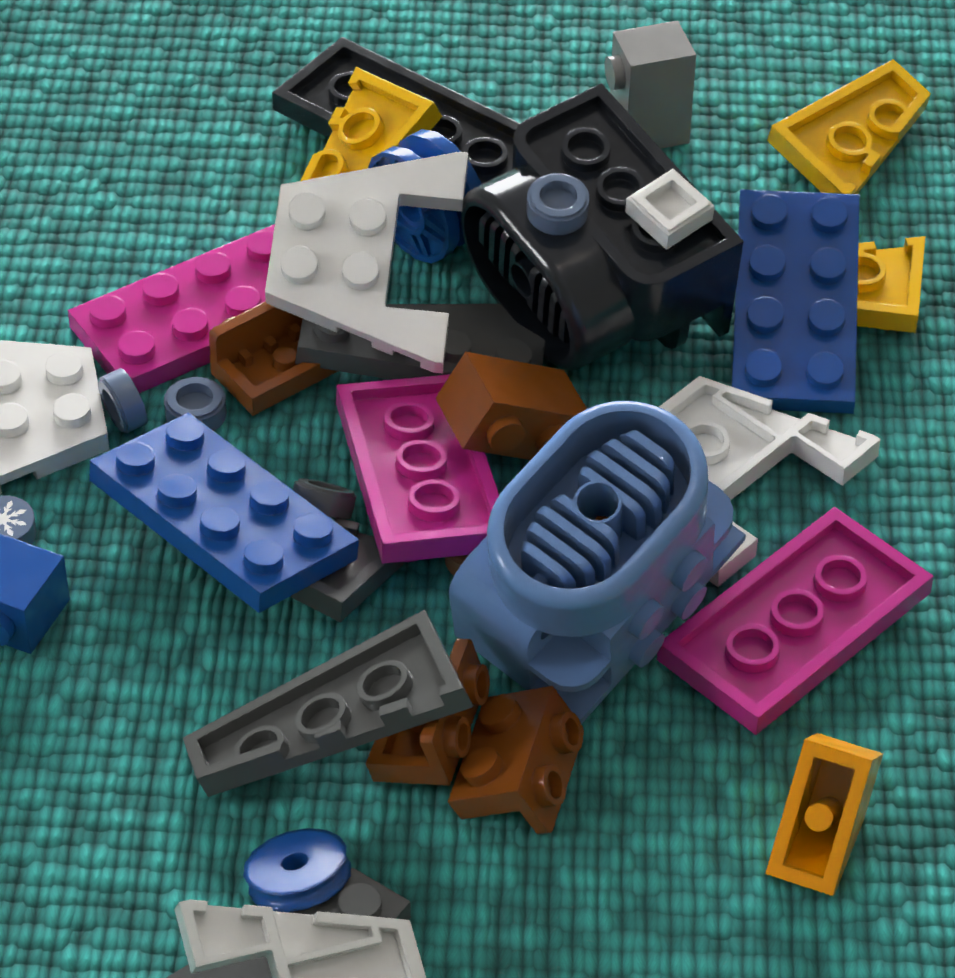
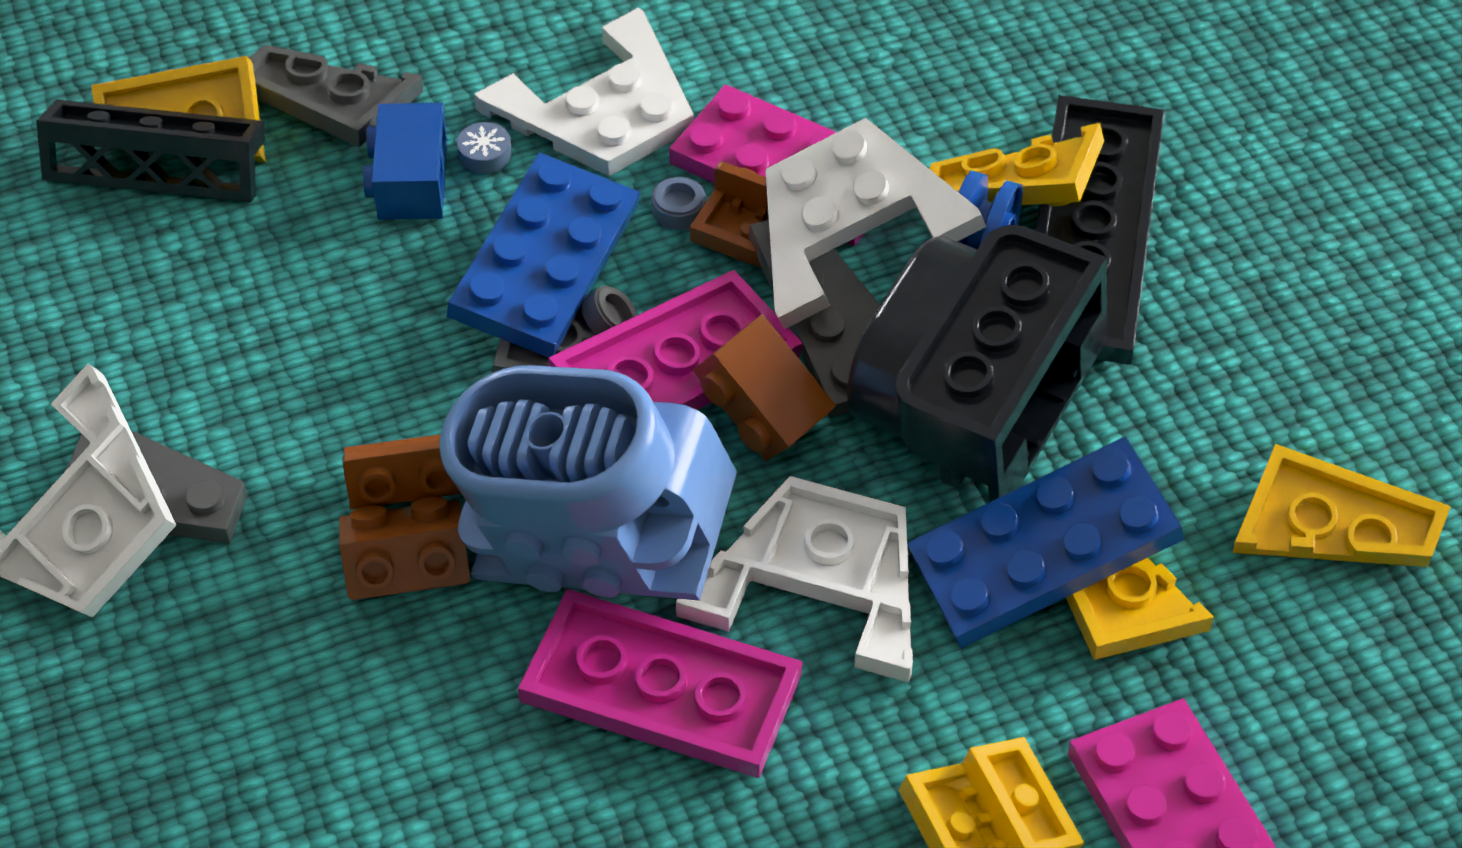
camera: 65 degrees right, 5 degrees up
sand blue tile [98,368,148,433] -> none
dark grey wing [183,610,473,797] -> none
blue piece [243,828,351,912] -> none
sand blue tile [526,173,590,235] -> none
light grey brick [605,20,696,149] -> none
white tile [625,169,715,250] -> none
light orange slope [765,733,883,896] -> none

